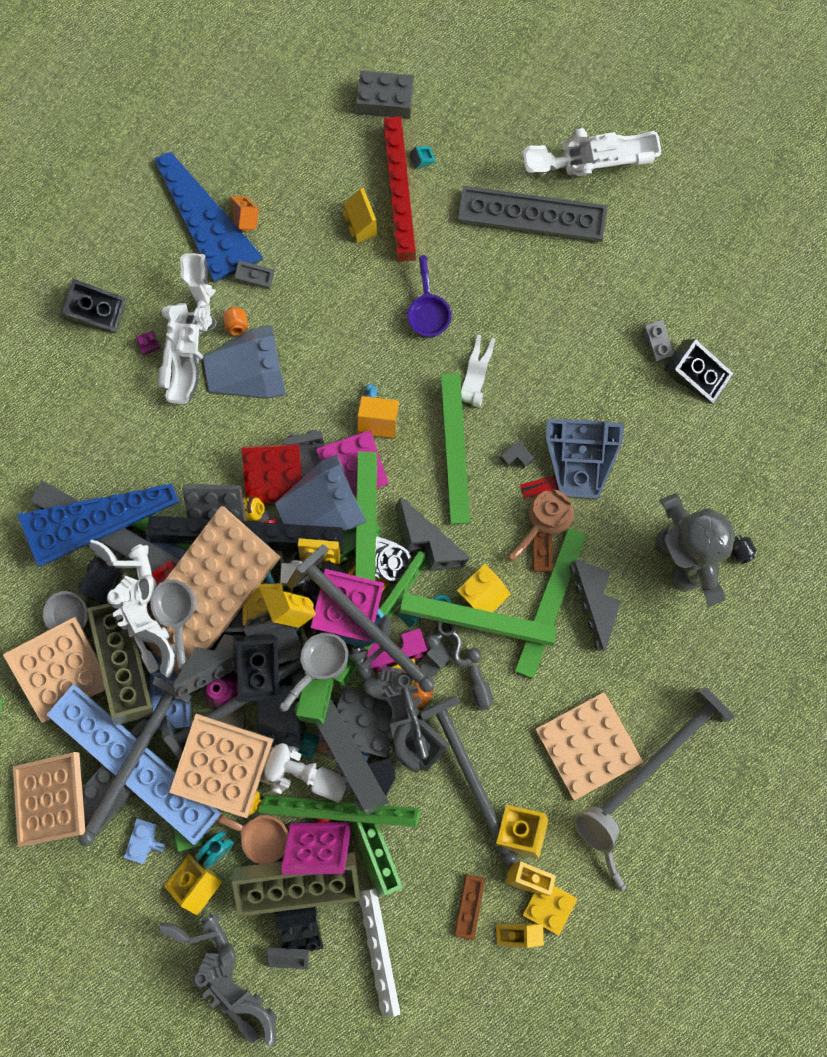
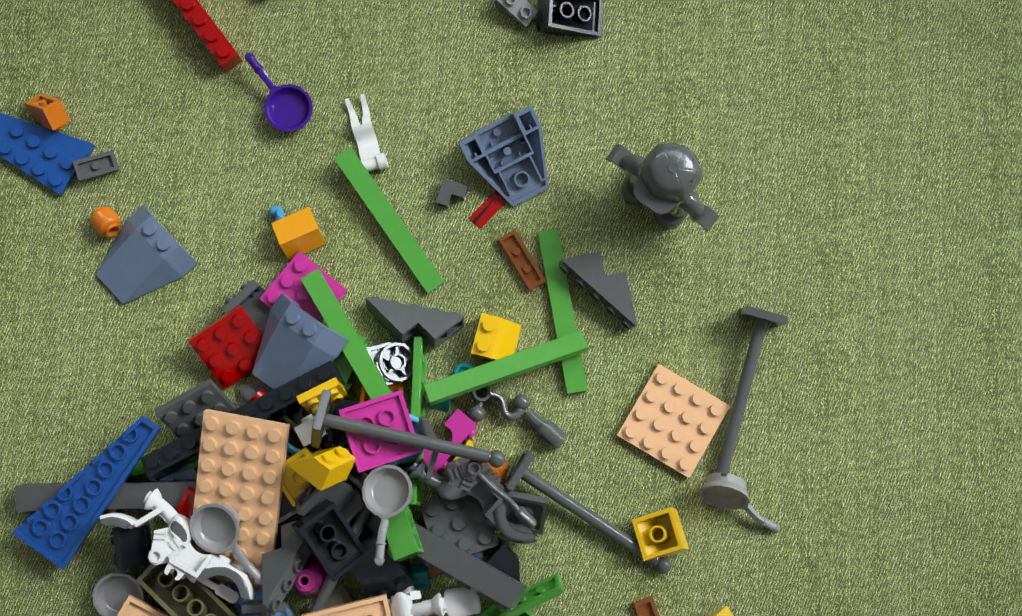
camera: 35 degrees left, 5 degrees up
magenta tile [136,330,161,356] -> none
white piece [157,253,217,404] -> none
yellow head [243,496,265,522] -> none
yellow slope [342,188,378,243] -> none
dark grey slope [417,643,452,678] -> none
yellow slope [505,861,556,896] -> none
nougat piece [508,490,574,562] -> none
yellow plate [522,886,577,936] -> none
black head [731,534,757,564] -> none

